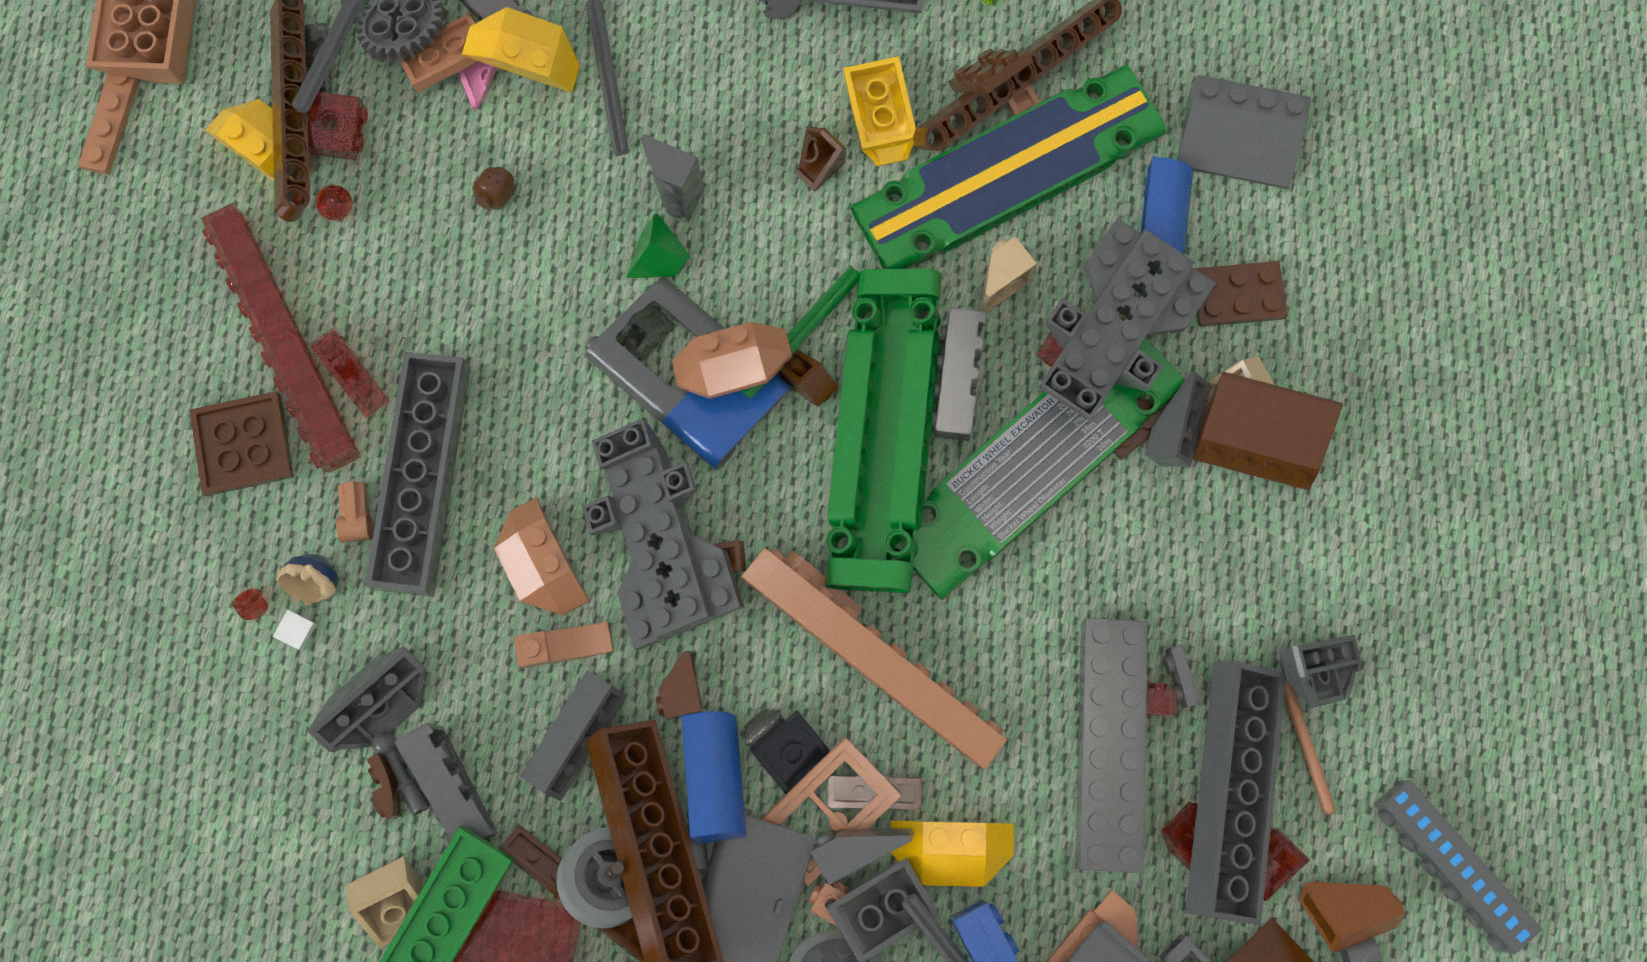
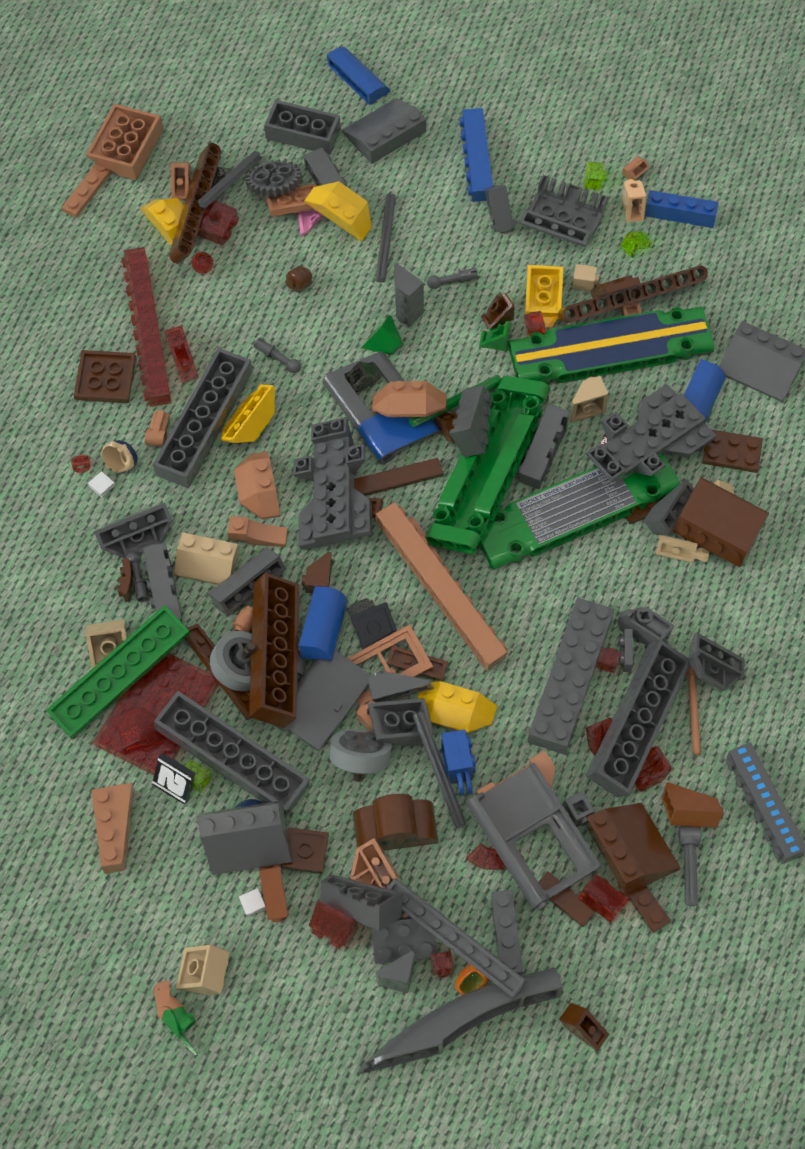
camera: 15 degrees right, 15 degrees down
none -> nougat slope [171,162,191,199]
none -> tan slope [174,533,239,585]
none -> yellow wedge [221,384,275,443]
none -> nougat brick [232,606,253,633]
none -> dark grey pin [253,337,301,373]
none -> reddish brown tile [354,458,443,496]
none -> dark grey pin [427,267,478,289]
none -> dark grey wedge [449,385,492,457]
none -> green slope [479,321,512,351]
none -> clear red brick [523,311,546,337]
none -> tan brick [572,264,599,291]
none -> dark grey piece [618,607,674,646]
none -> tan plate [656,535,710,563]

